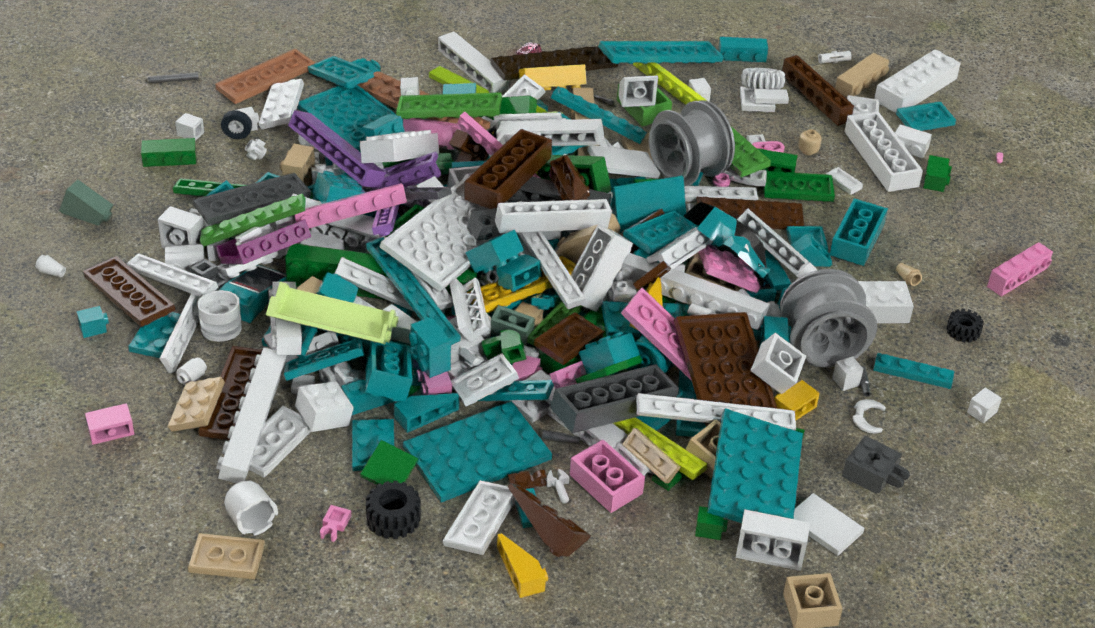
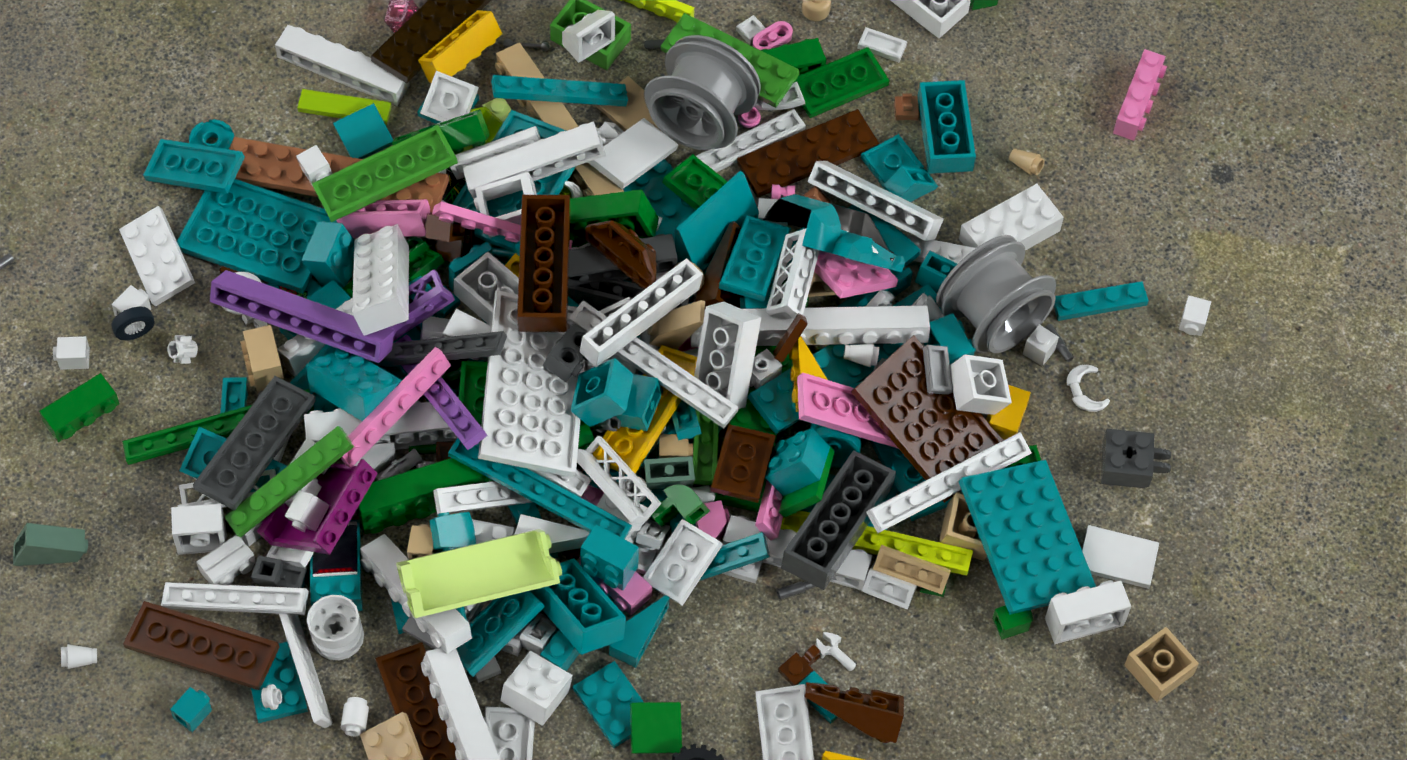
camera: 30 degrees left, 20 degrees up
nougat plate [215,49,315,104] -> none
teal plate [403,401,552,503] -> none
bright pink brick [570,440,645,513] -> none
black tyre [946,309,984,343] -> none
none -> white plate [261,684,282,710]
none -> nougat tile [894,94,919,120]
none -> light grey tile [923,345,953,395]

